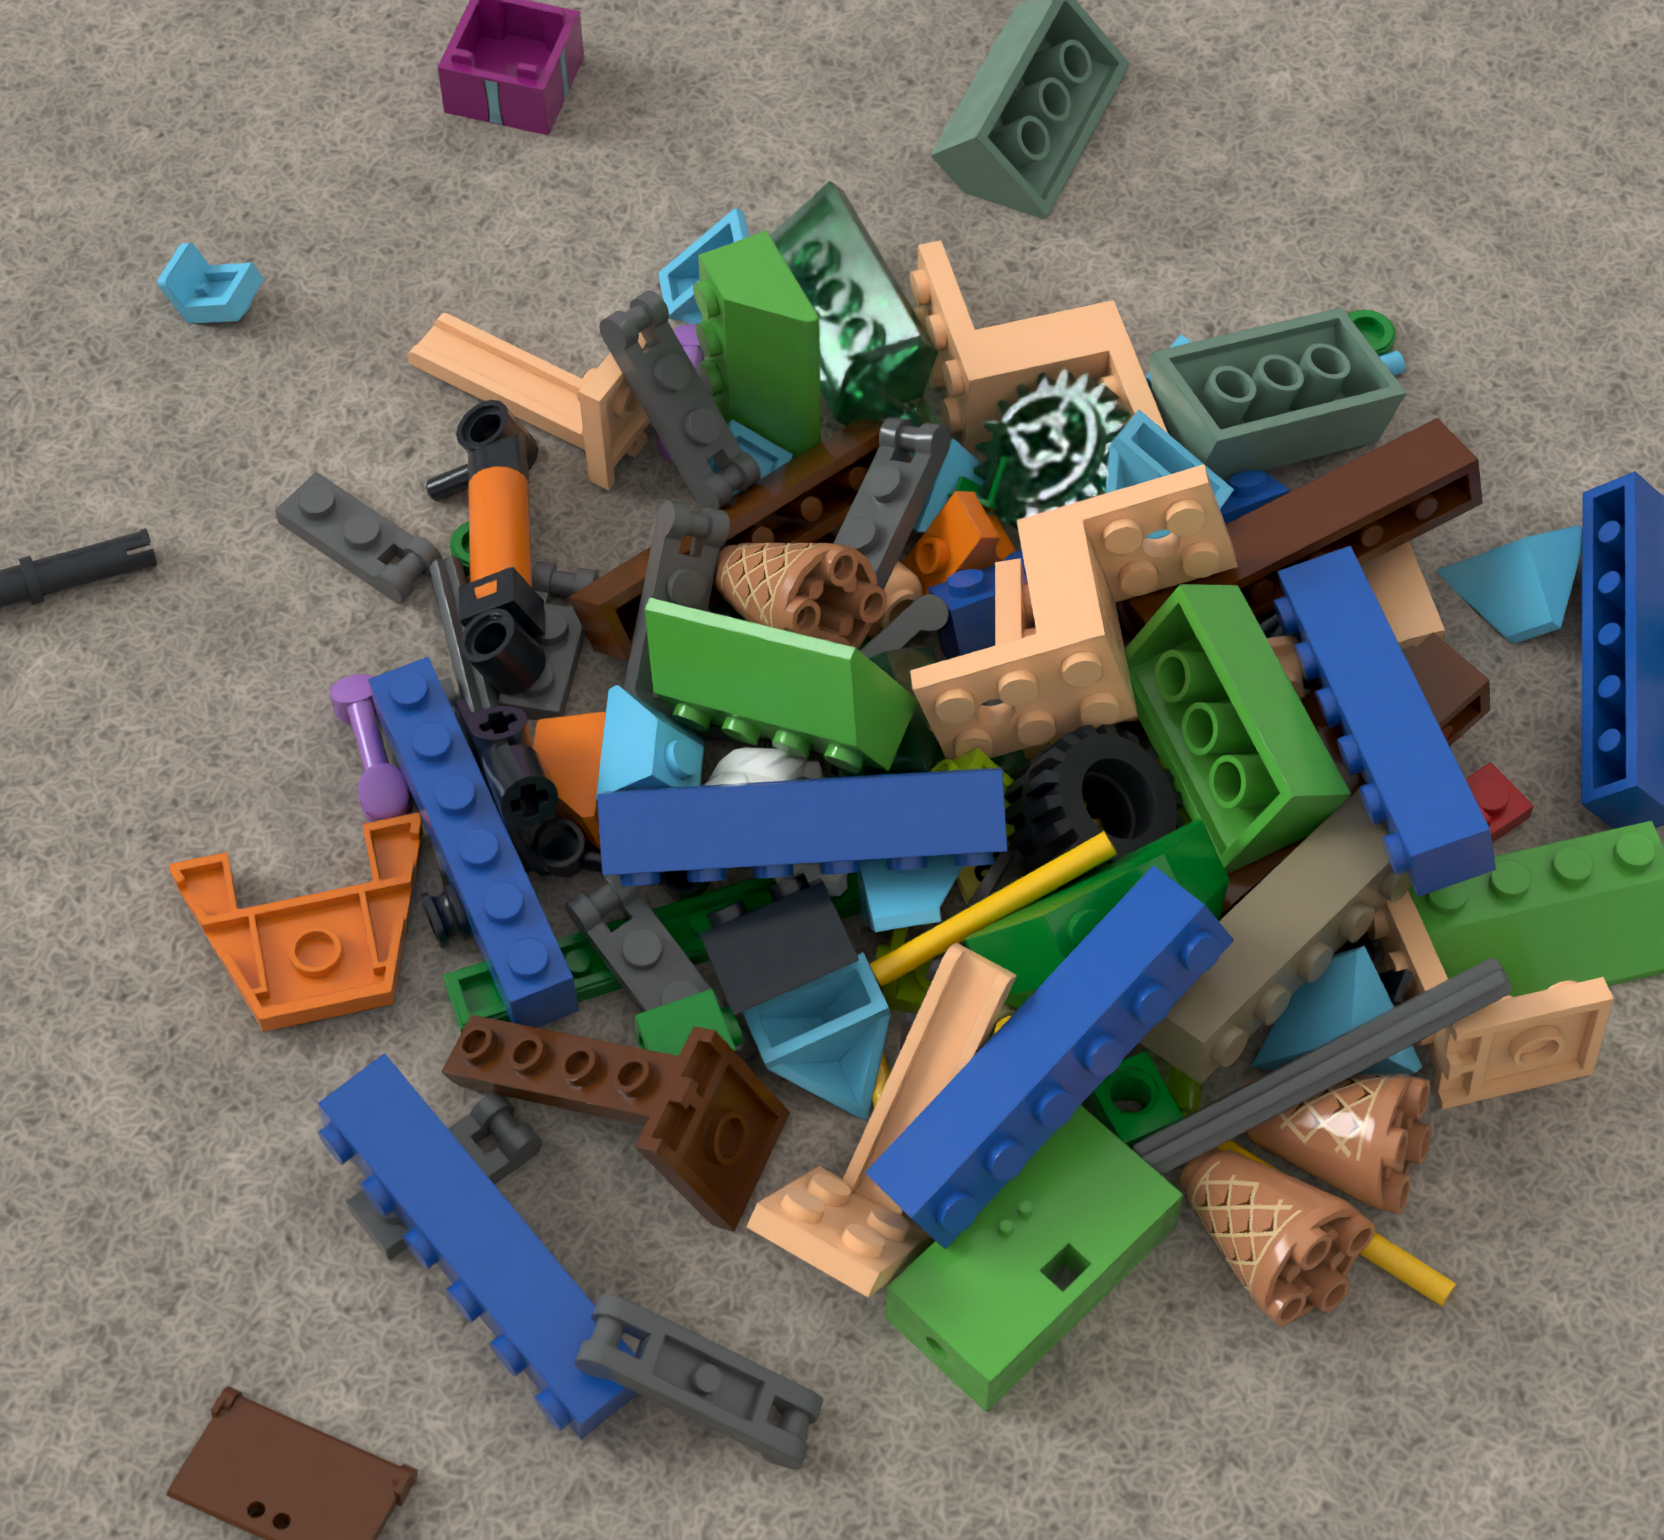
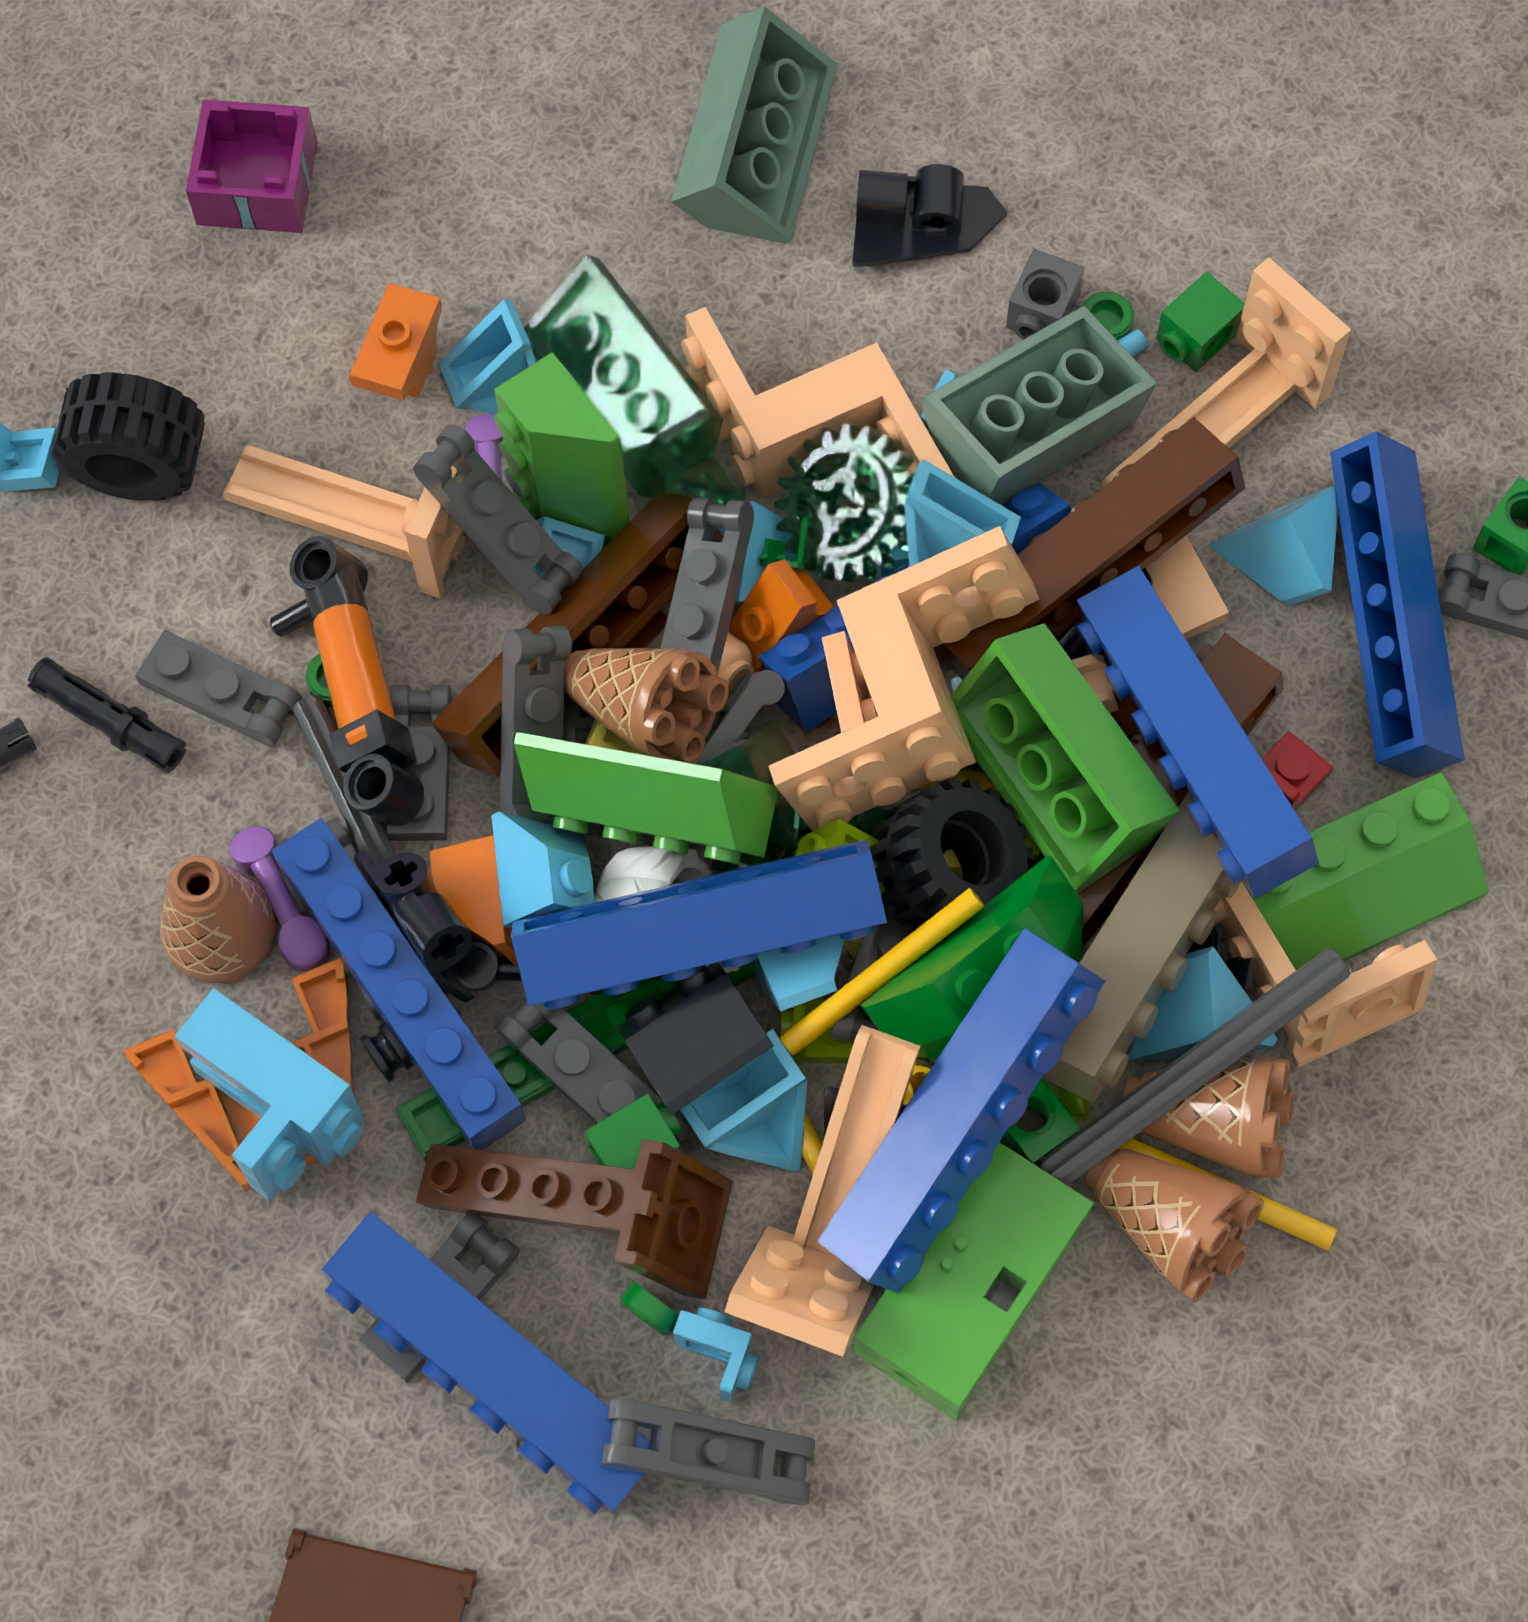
camera: 10 degrees left, 10 degrees up
none -> black pin [27,657,186,773]
none -> black tyre [52,372,205,501]
none -> nougat cone [159,856,278,984]
none -> medium azure brick [174,988,365,1201]
none -> orange brick [349,283,443,401]
none -> green tile [620,1281,679,1336]
none -> medium azure bracket [673,1308,760,1404]
none -> black panel [852,164,1008,267]
none -> dark grey brick [1006,248,1084,340]
none -> light nougat bracket [1100,257,1351,490]
none -> green brick [1156,271,1245,372]

